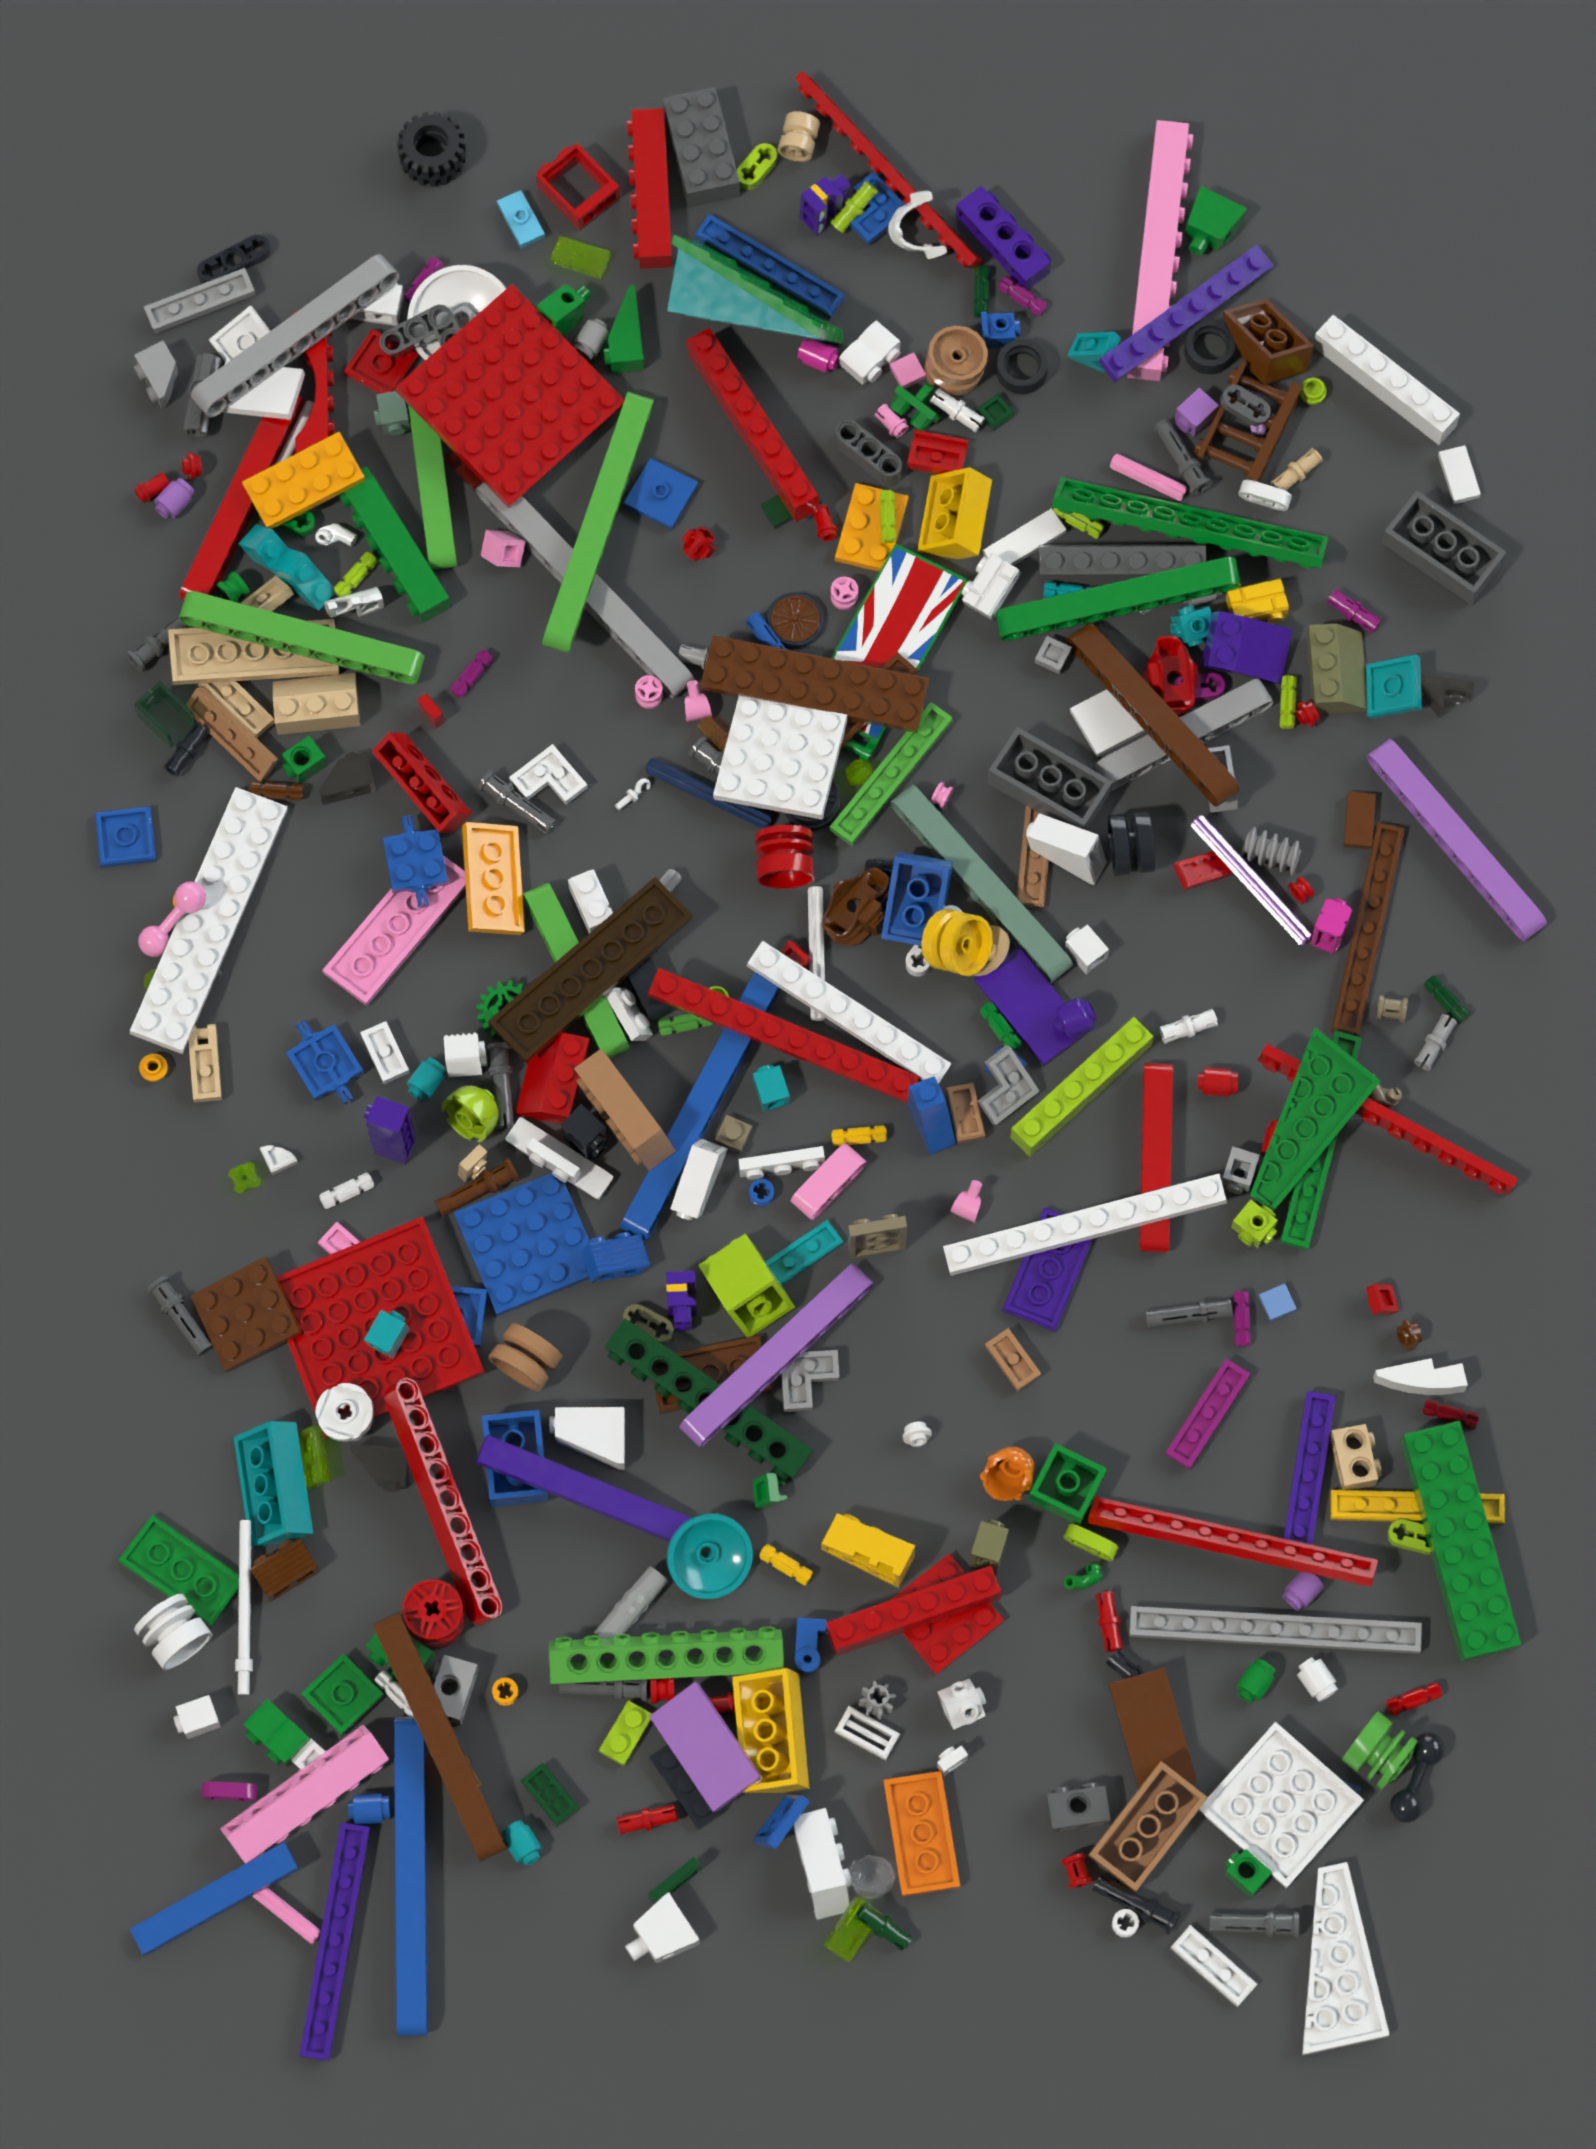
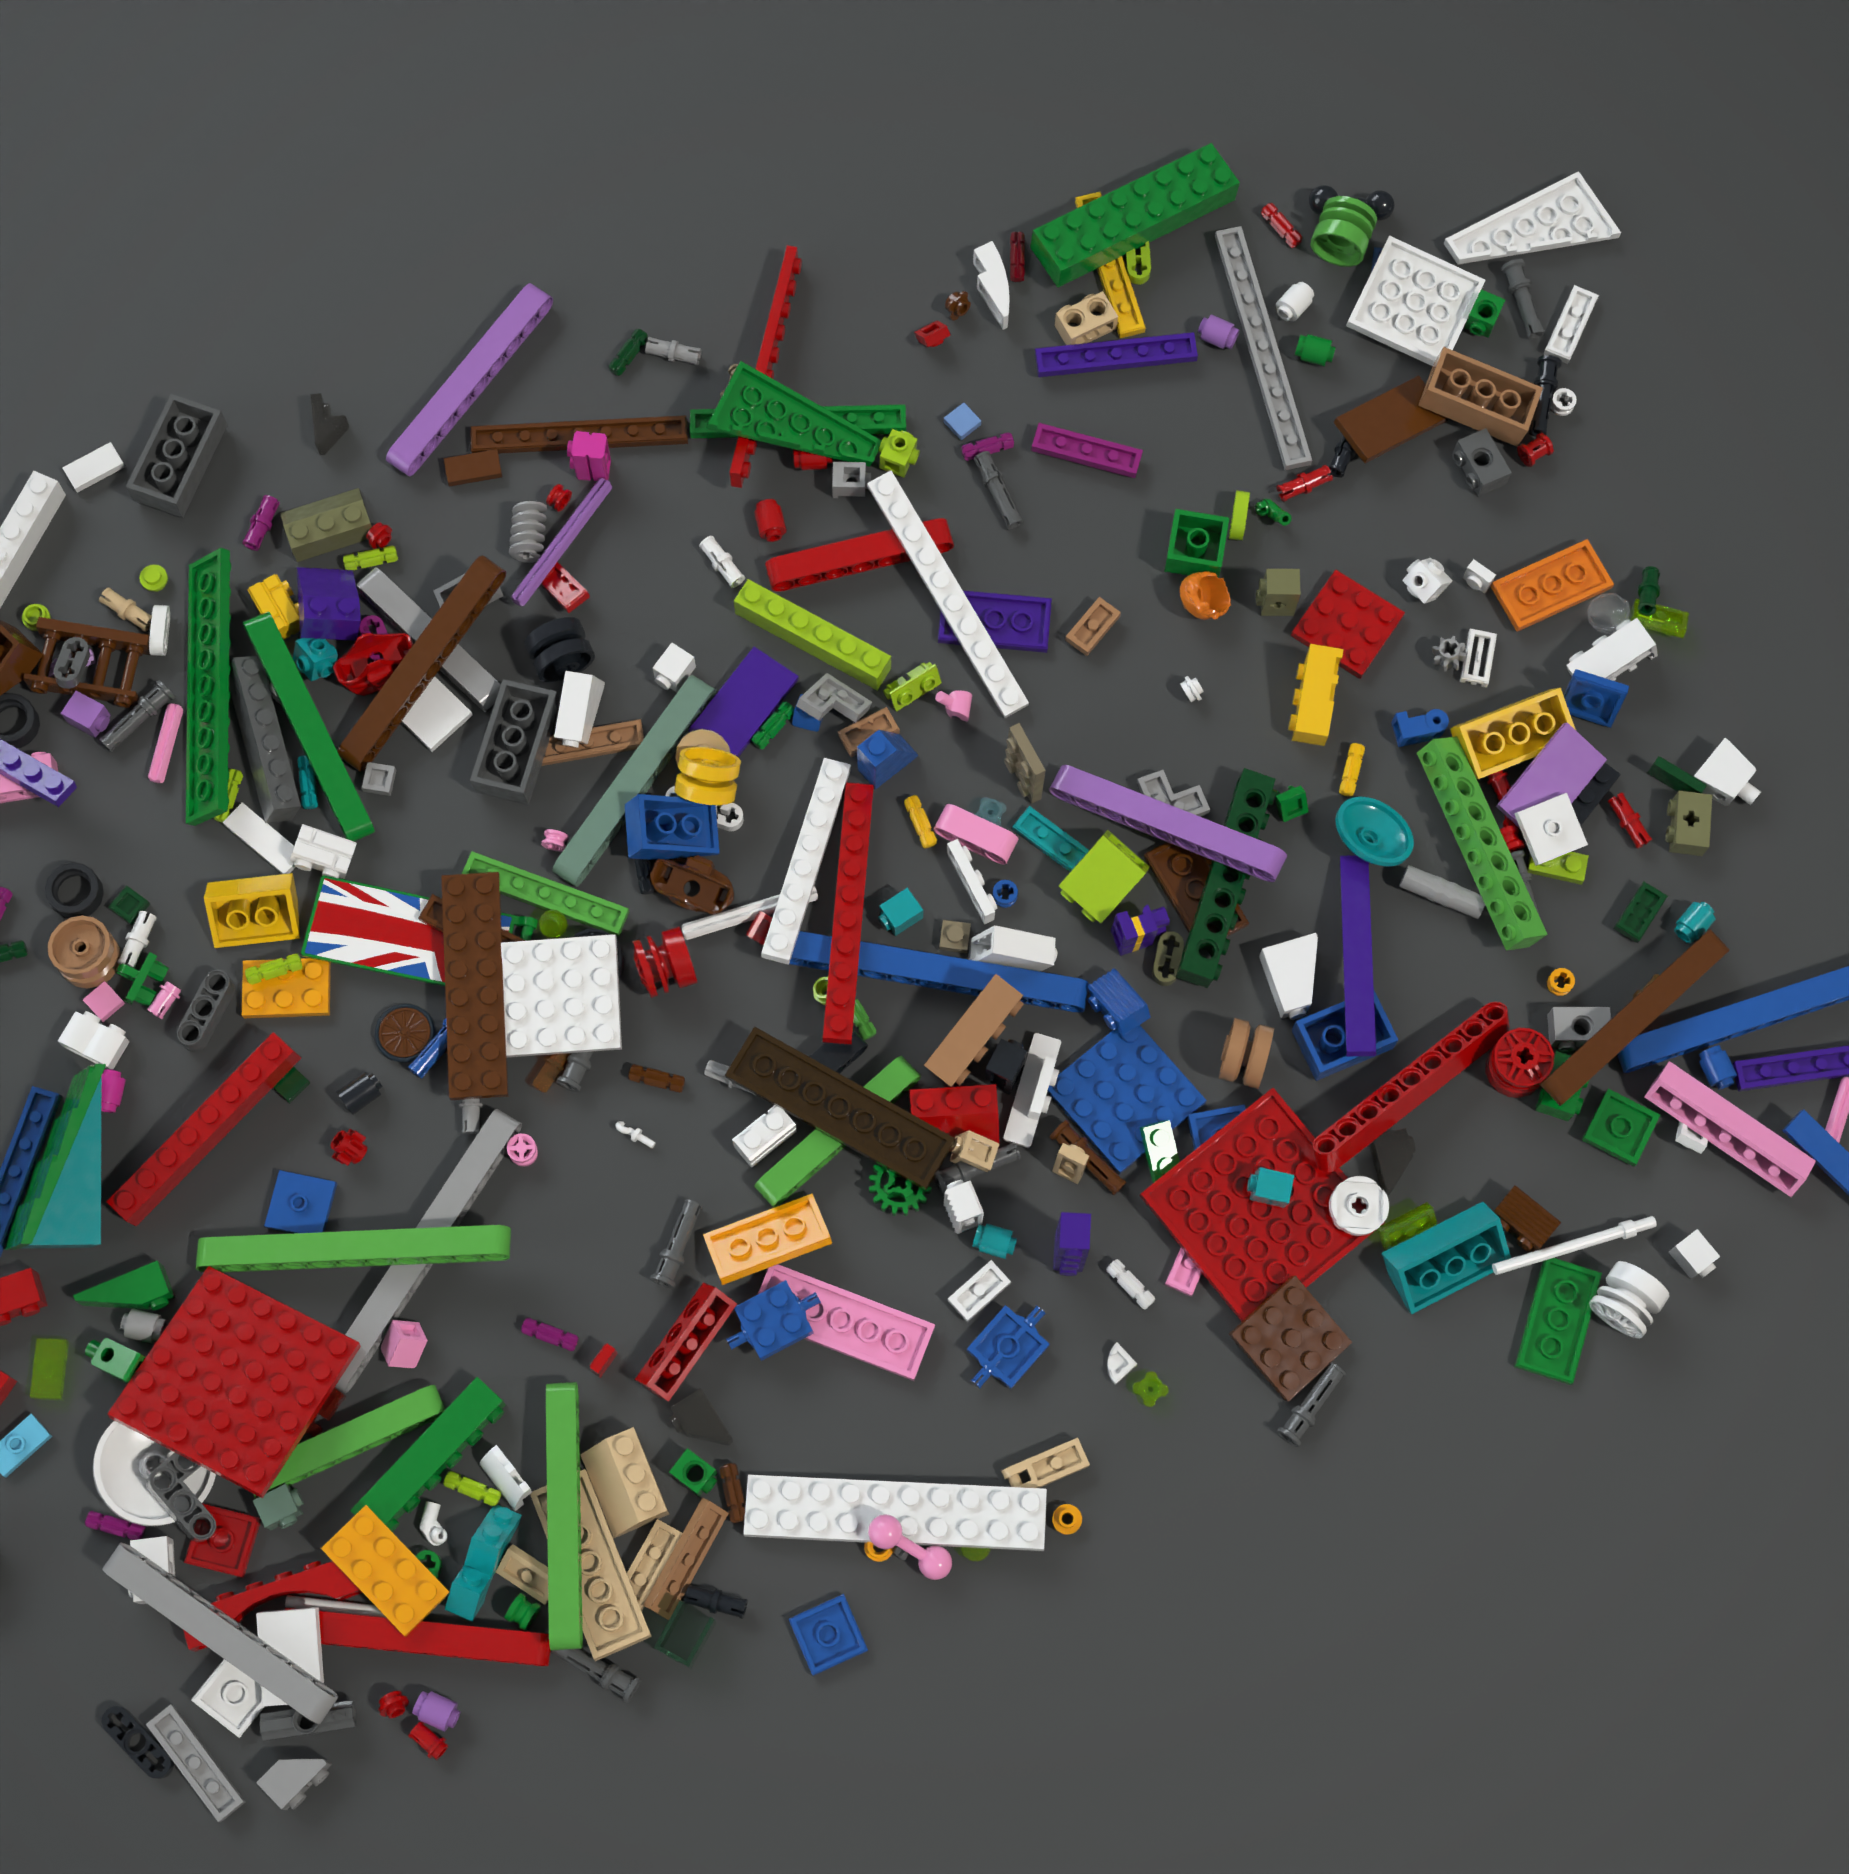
camera: 110 degrees left, 0 degrees up
magenta beam [201,1782,257,1802] -> none
green brick [243,1699,310,1767] -> none
white axle [375,1670,414,1717] -> none
lime cylinder [441,1086,499,1142] -> none
white plate [509,744,588,805] -> none
white plate [605,988,653,1041] -> none
dark blue axle [646,758,772,829] -> none
bright pink piece [685,681,712,722] -> none
red pin [812,505,838,542] -> none
red brick [826,1566,1001,1656] -> none
bright pink wheel [831,576,858,610] -> none
red plate [907,430,968,474] -> none
blue brick [980,312,1020,348] -> none
dark purple head [1054,998,1098,1039] -> none
teal slope [1067,332,1121,372] -> none
red plate [1088,1496,1378,1587] -> none
teal tile [1366,654,1422,719] -> none
dark tan bush [1376,994,1408,1023] -> none
none -> lime plate [140,565,168,592]
none -> black brick [336,1071,383,1115]
none -> reddish brown axle [628,1064,685,1093]
none -> lime hinge [883,662,942,712]
none -> tan bracket [950,1130,999,1172]
none -> clear light blue plate [975,797,1006,826]
none -> plate [1139,1120,1180,1183]
none -> white plate [1515,793,1588,866]
none -> olive brick [1665,791,1712,856]

